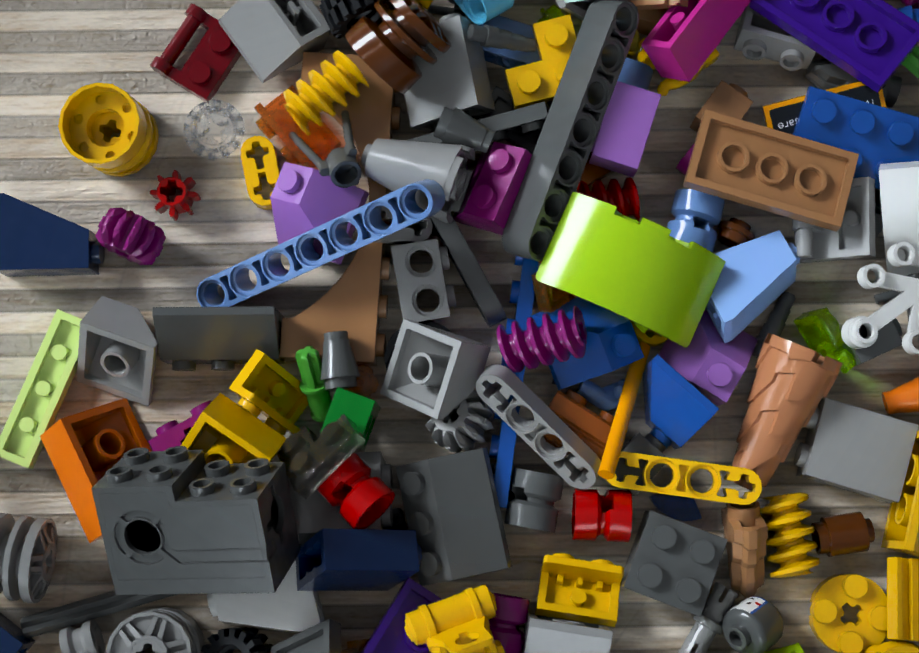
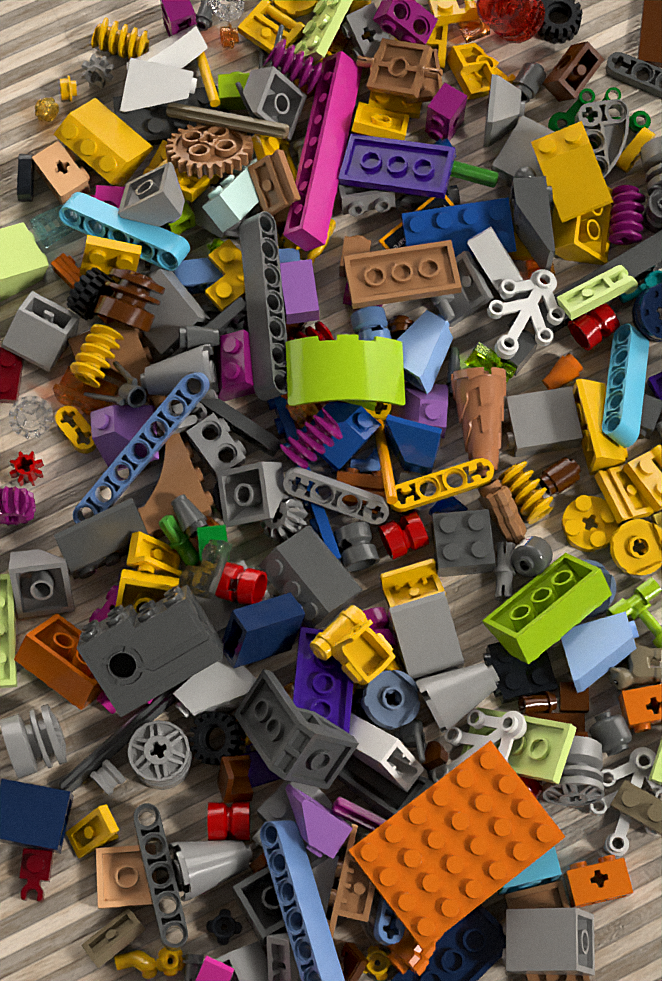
camera: 30 degrees left, 10 degrees down
dark grey animal [467,24,537,52] -> none

